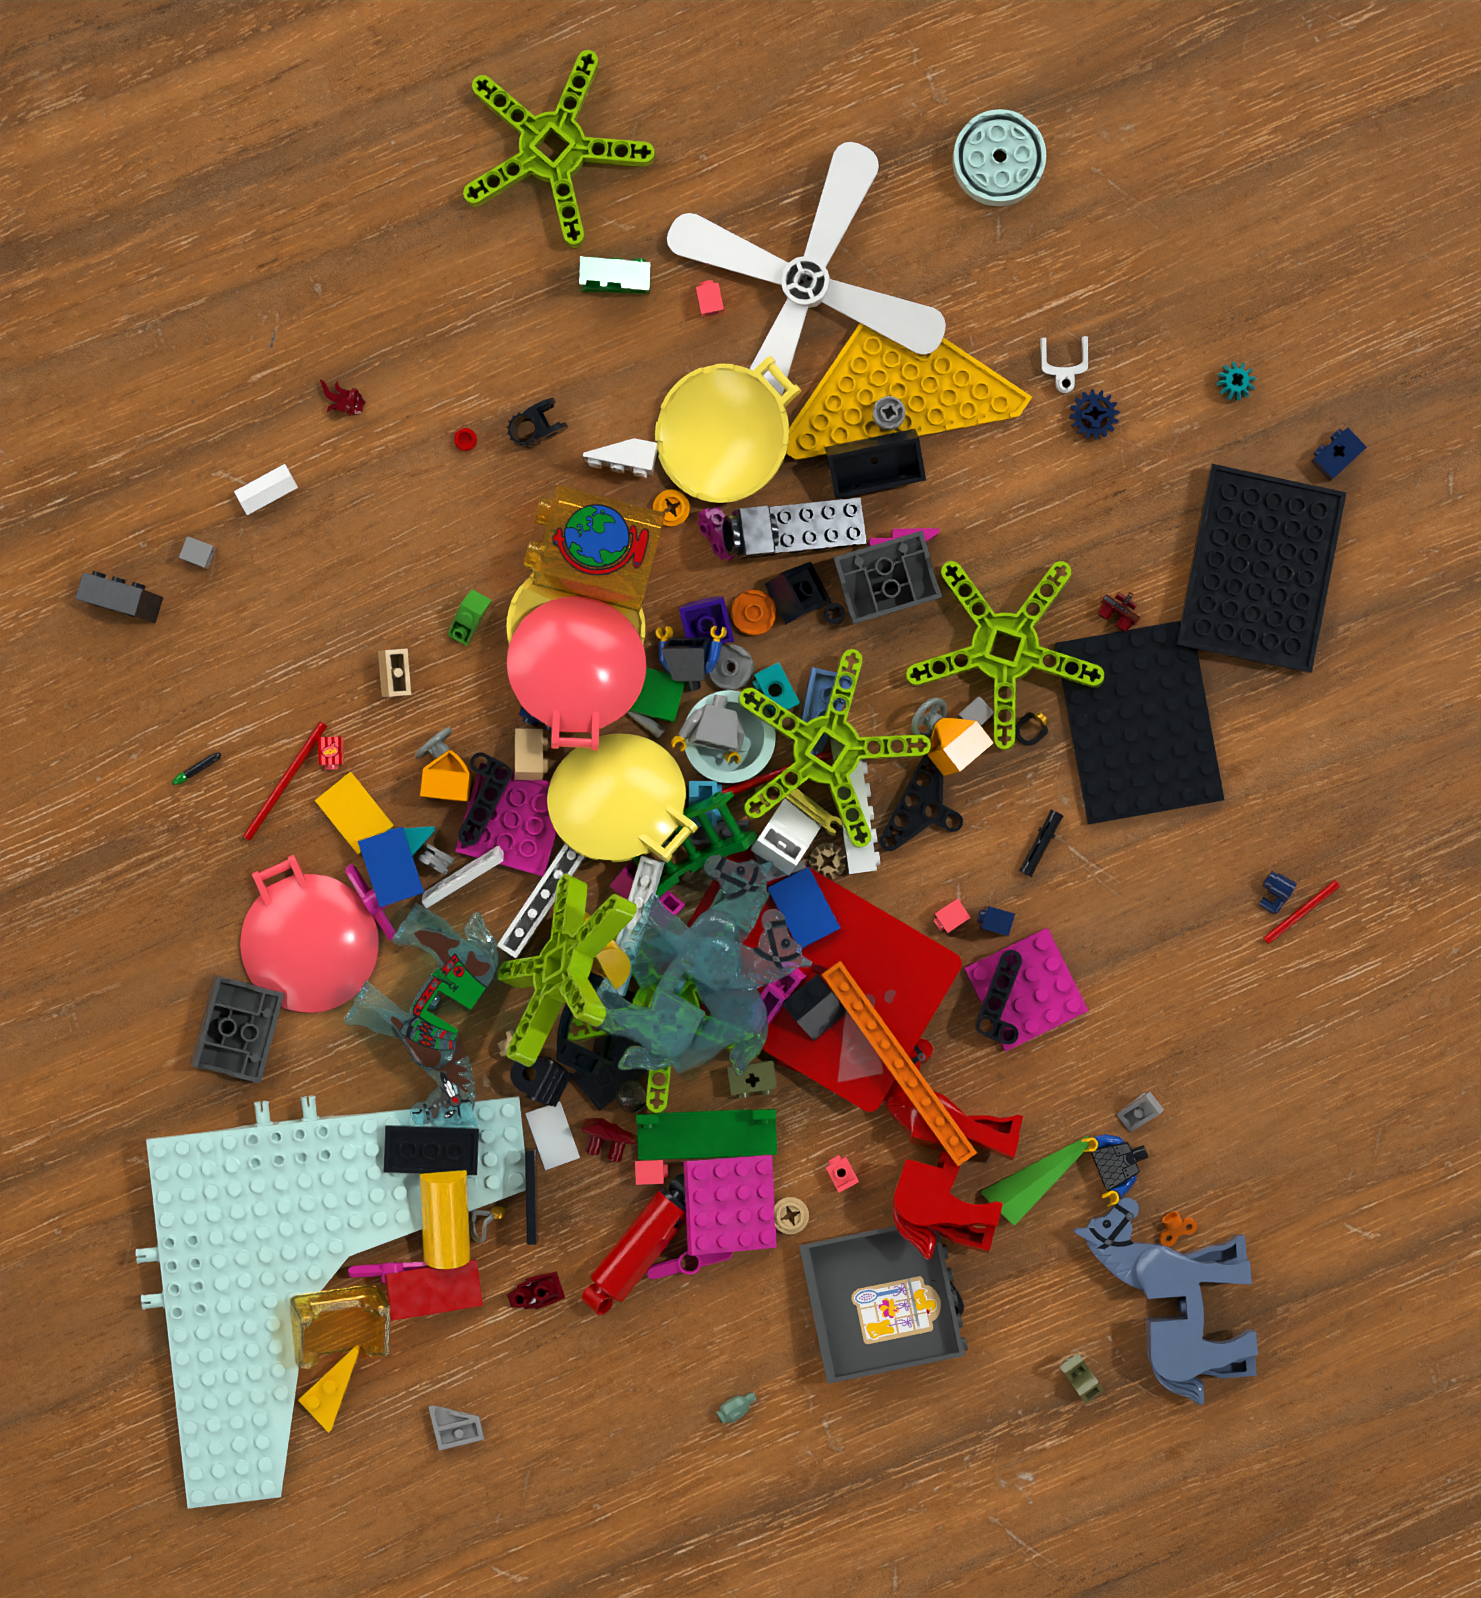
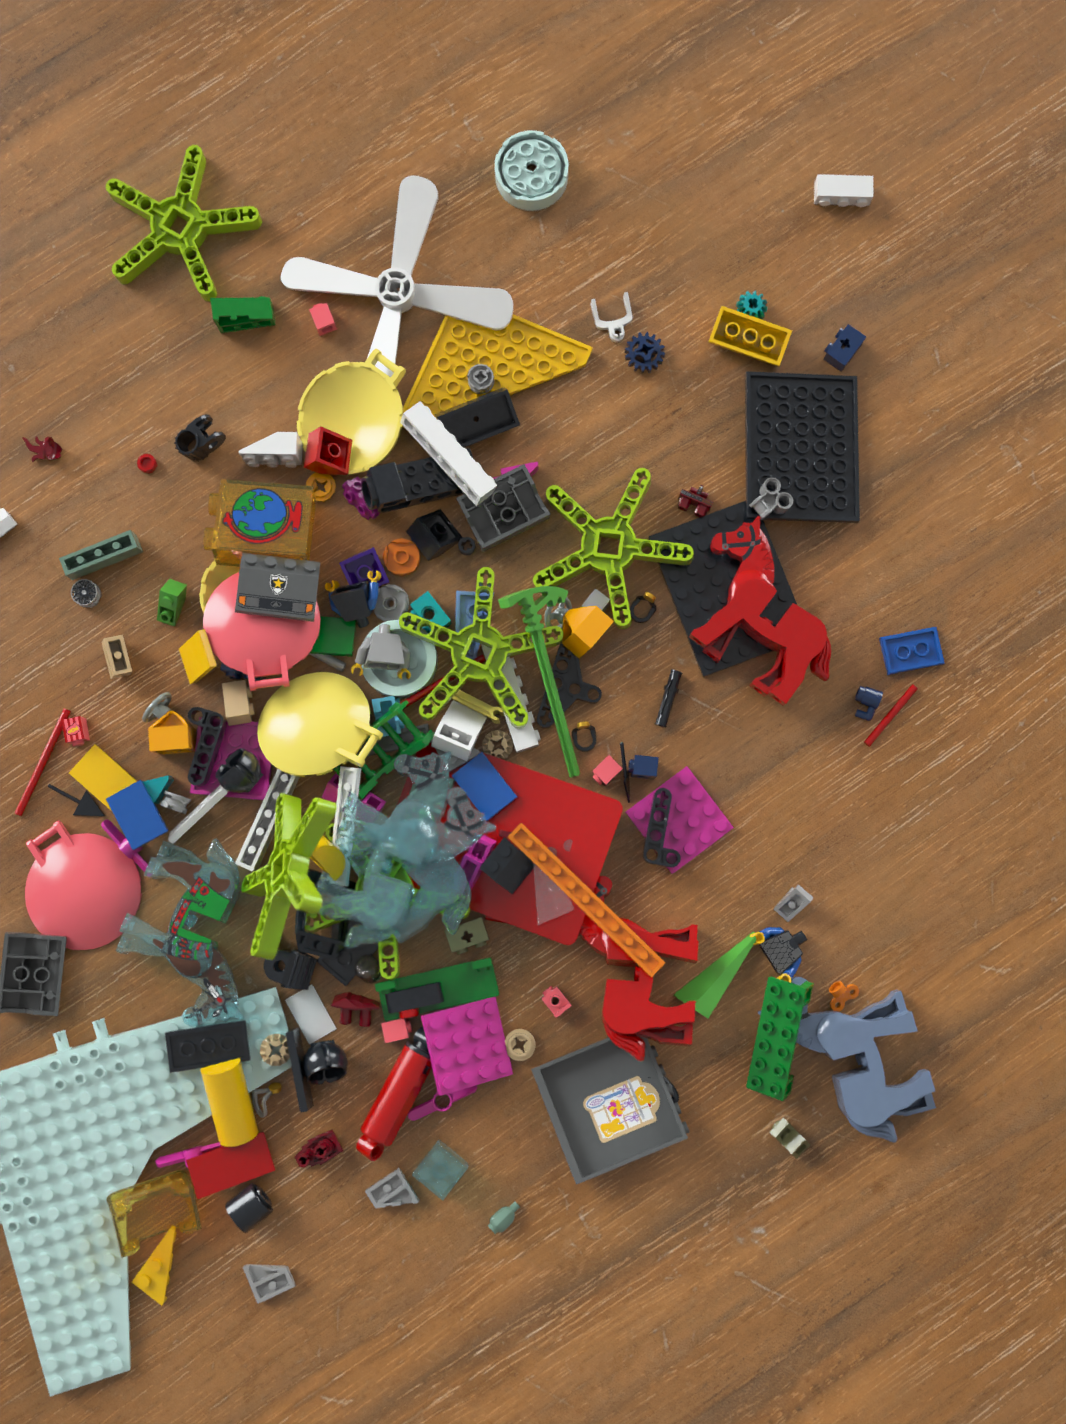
camera: 10 degrees left, 5 degrees down
none -> black piece [48,784,105,816]
none -> sand green brick [59,530,143,580]
none -> light grey wheel [71,579,101,608]
none -> yellow tile [179,629,217,684]
none -> black piece [215,748,264,793]
none -> black piece [225,1183,273,1233]
none -> dark grey piece [235,552,320,622]
none -> tan gear [260,1034,290,1066]
none -> black piece [302,1040,348,1085]
none -> red slope [304,426,353,475]
none -> light grey wing [365,1168,420,1208]
none -> black beam [385,982,444,1014]
none -> red tile [399,1008,419,1019]
none -> white brick [400,401,497,506]
none -> clear light blue brick [412,1139,469,1200]
none -> bright green piece [498,586,580,777]
none -> black piece [571,721,596,752]
none -> black piece [620,742,630,803]
none -> red animal [689,516,831,706]
none -> yellow brick [708,306,792,367]
none -> green bracket [746,976,814,1101]
none -> light grey piece [749,478,793,520]
none -> white brick [814,175,873,207]
none -> blue tile [879,627,945,675]

